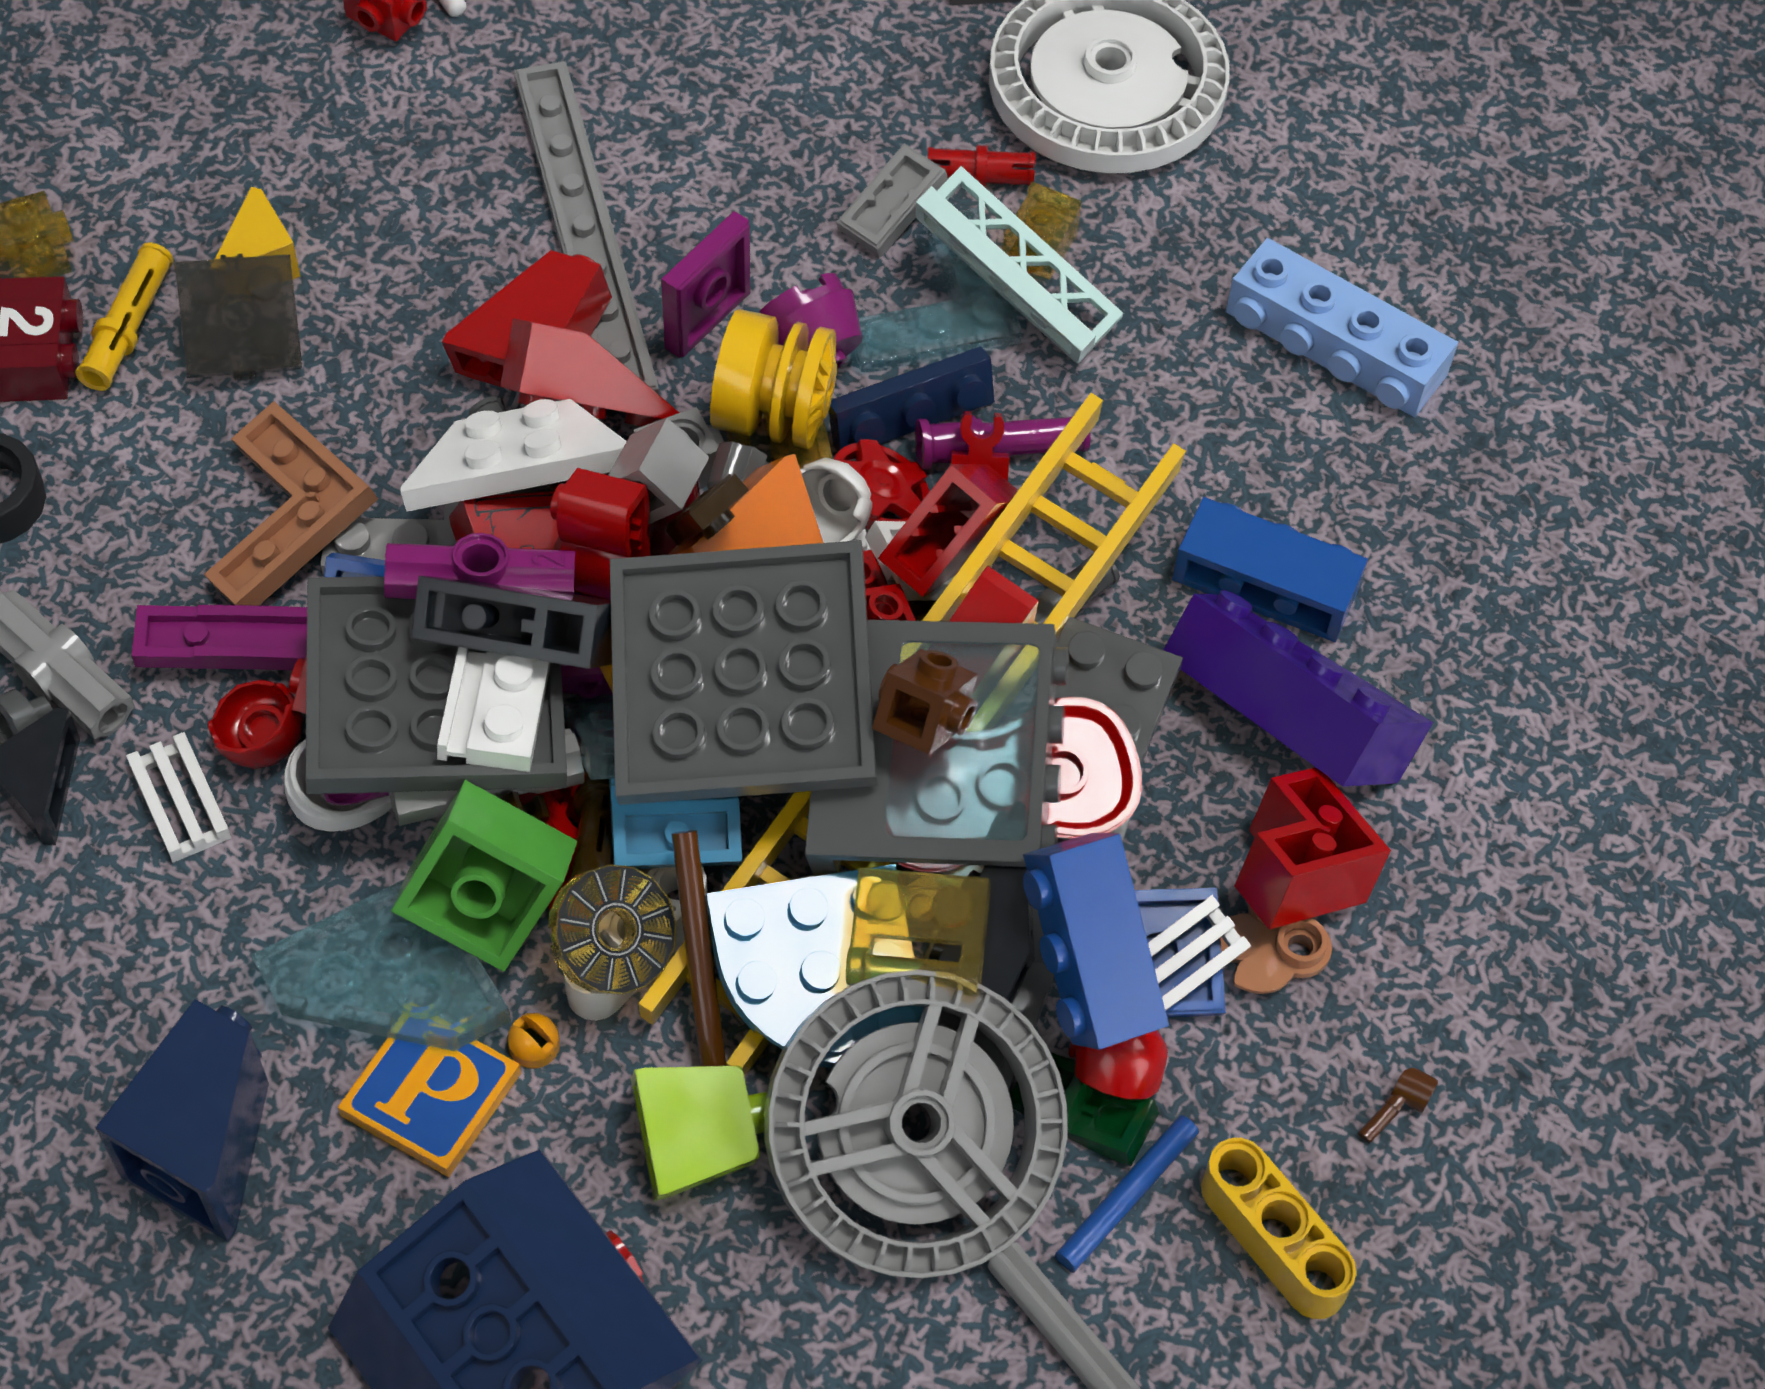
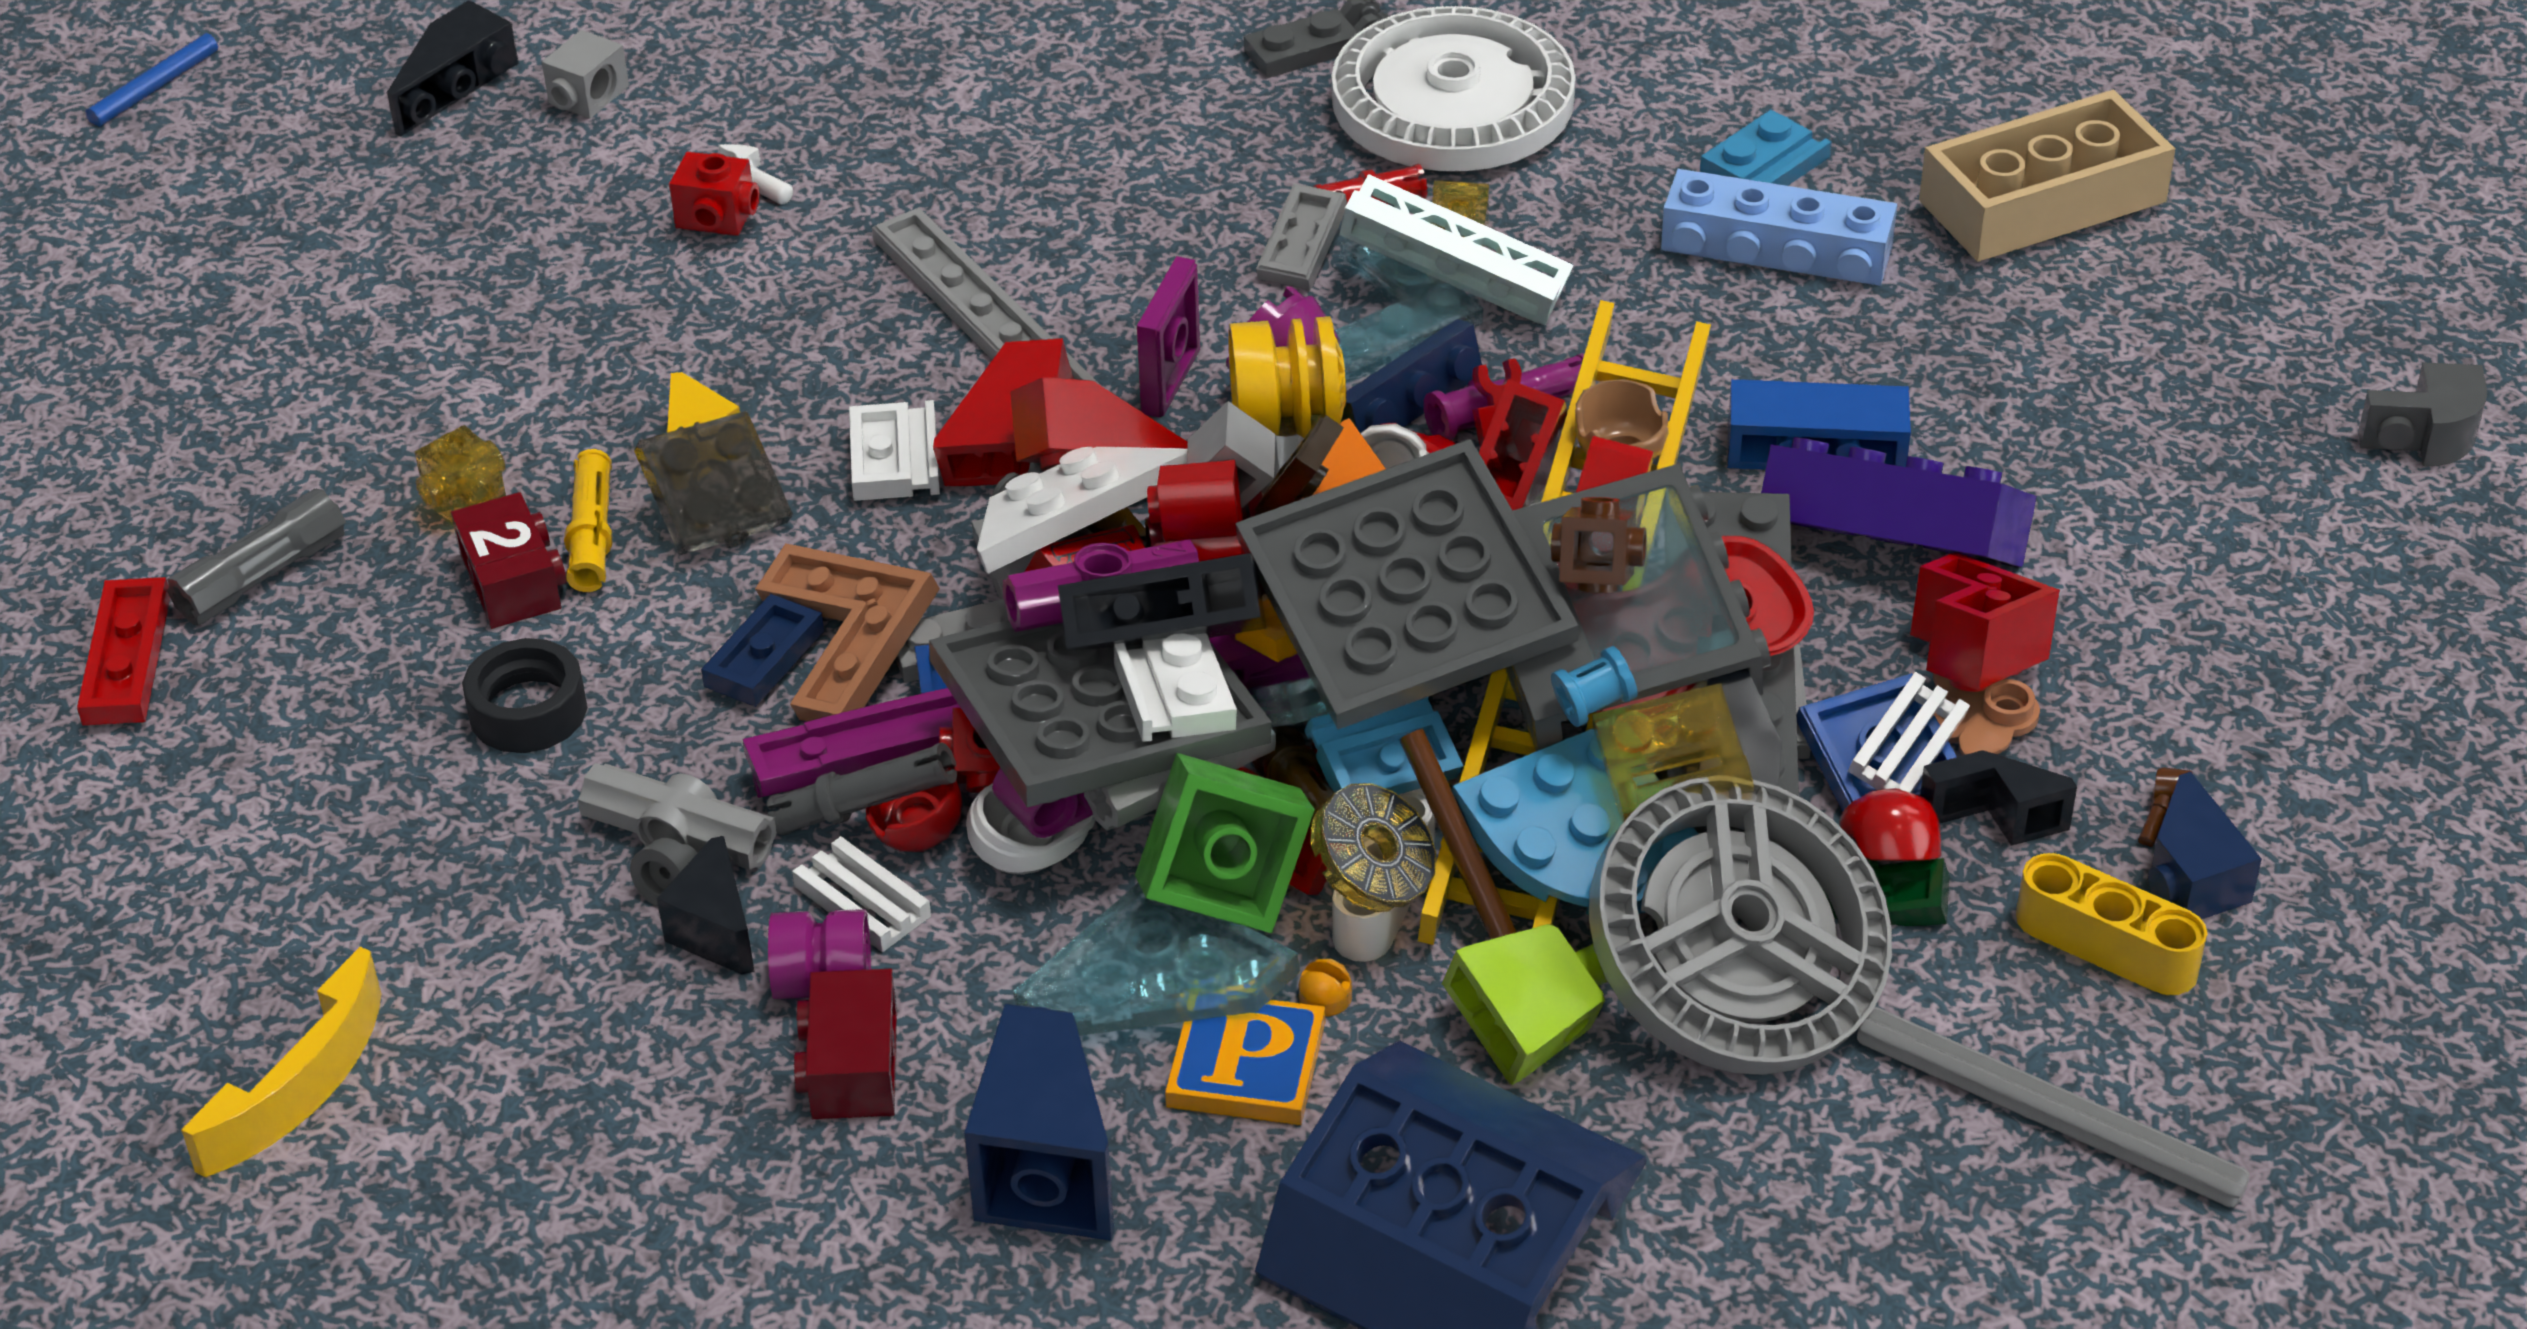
camera: 15 degrees left, 15 degrees down
blue brick [1023,833,1169,1050] -> none
blue bar [1055,1115,1199,1273] -> none
none -> dark blue plate [701,594,824,707]
none -> dark grey pin [767,743,957,836]
none -> magenta wheel [768,909,871,999]
none -> dark red brick [794,968,897,1120]
none -> white plate [849,400,940,501]
none -> dark azure bush [1551,646,1638,727]
none -> medium nougat hair [1575,379,1669,460]
none -> dark azure plate [1700,110,1831,186]
none -> tan brick [1919,90,2175,262]
none -> black slope [1920,750,2077,846]
none -> dark blue slope [2148,771,2262,919]

